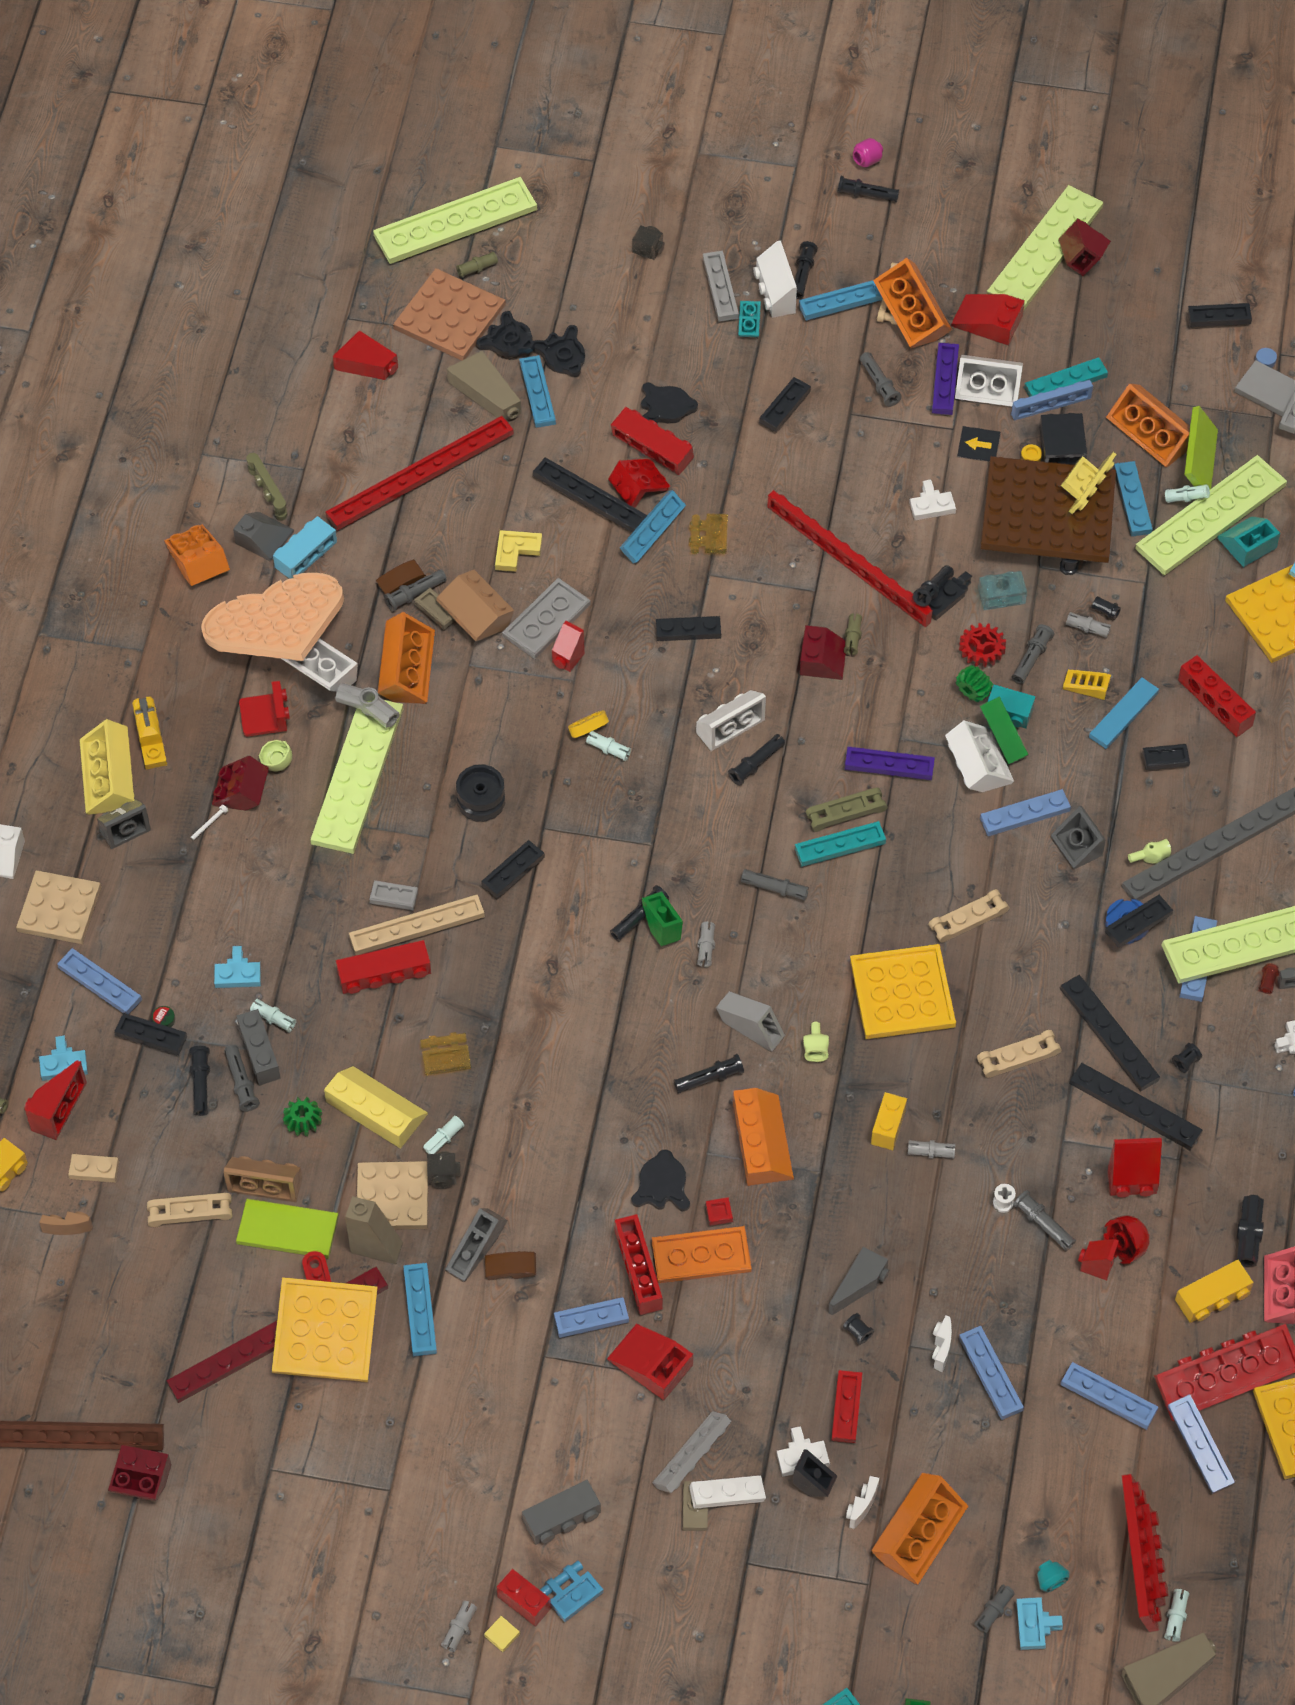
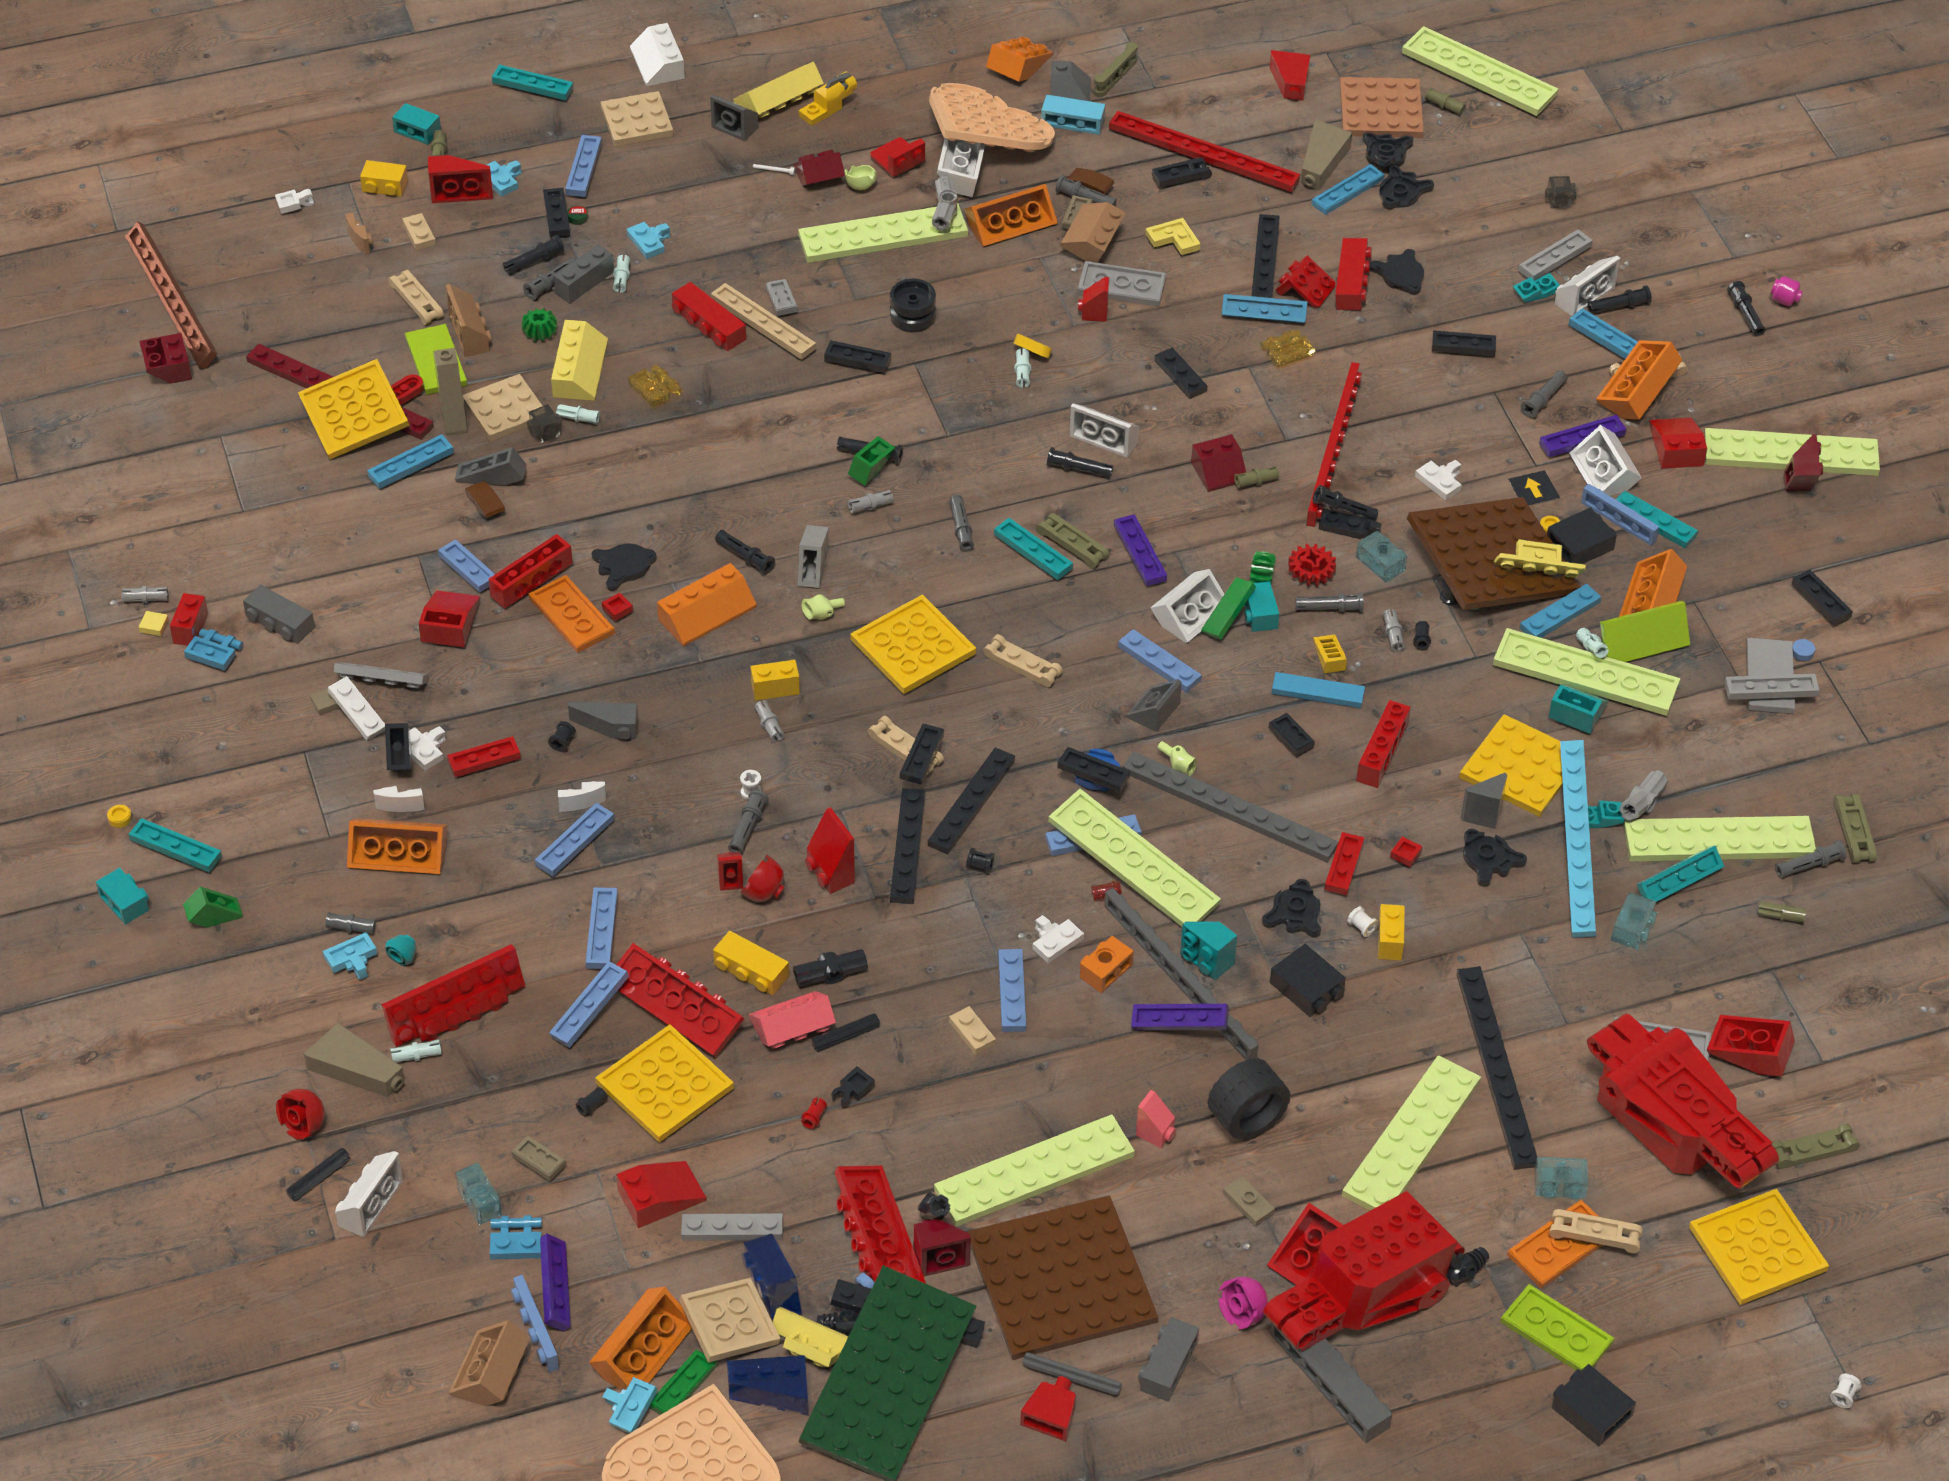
camera: 60 degrees right, 10 degrees down
none -> black plate [900,723,944,785]
none -> black plate [1152,157,1212,188]

